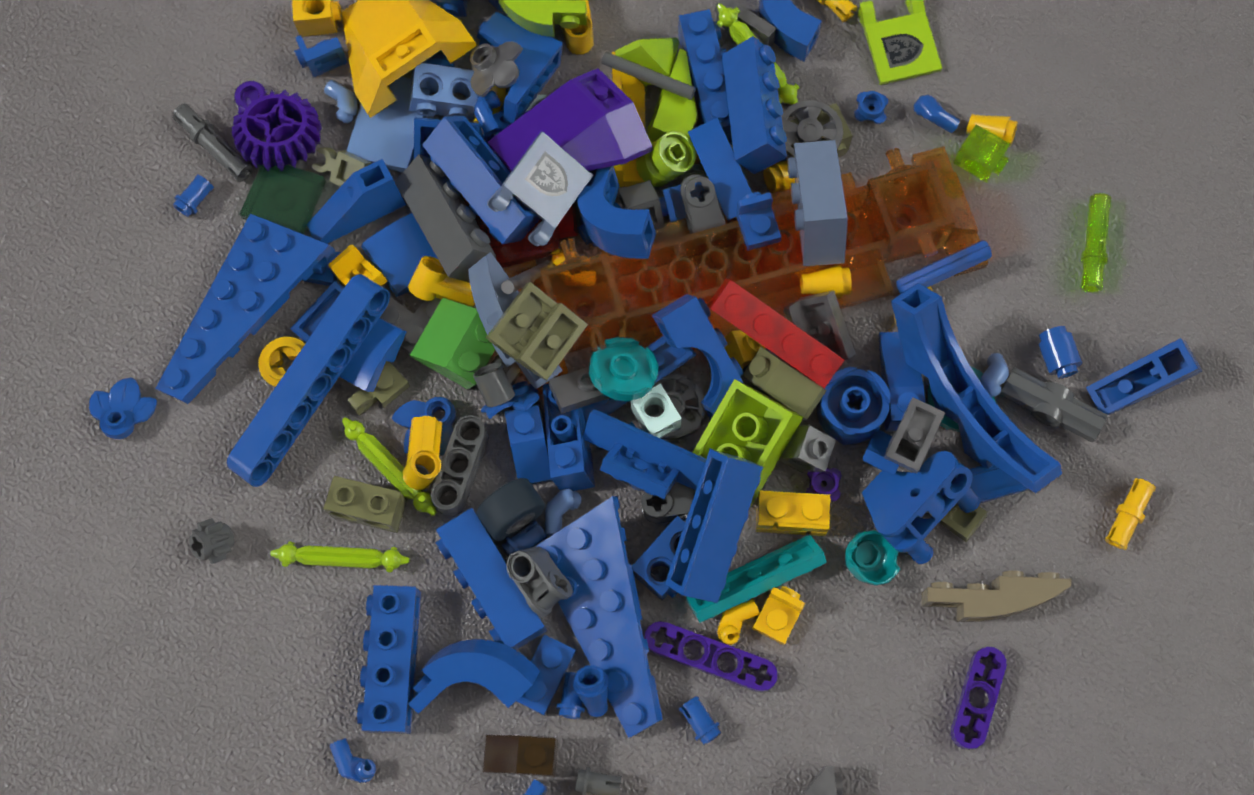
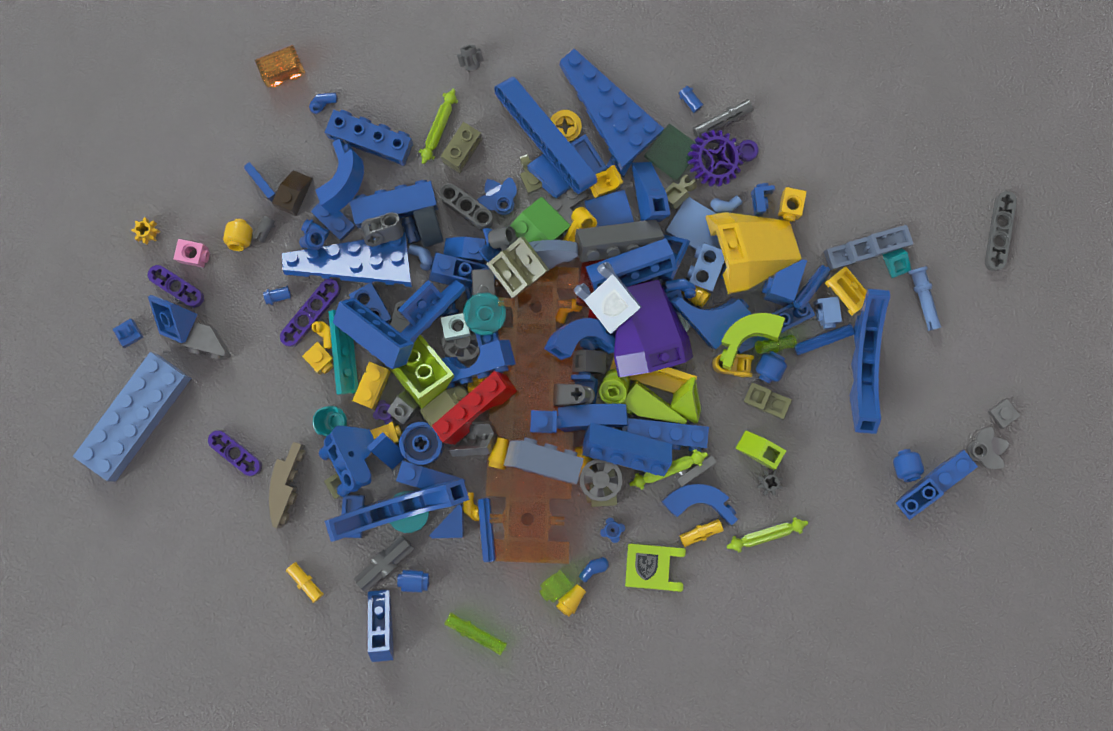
camera: 105 degrees right, 10 degrees up
blue plate [89,377,157,439] -> none
lime wheel [342,417,437,516] -> none
yellow piece [402,415,442,490] -> none
flat silver plate [470,41,523,97] -> none
flat silver bar [501,261,555,294] -> none
dark grey bar [601,51,696,100] -> none
flat silver slope [884,397,945,474] -> none
medium blue arm [980,353,1009,397] -> none
none -> yellow bracket [370,422,402,444]
none -> blue slope [429,504,464,538]

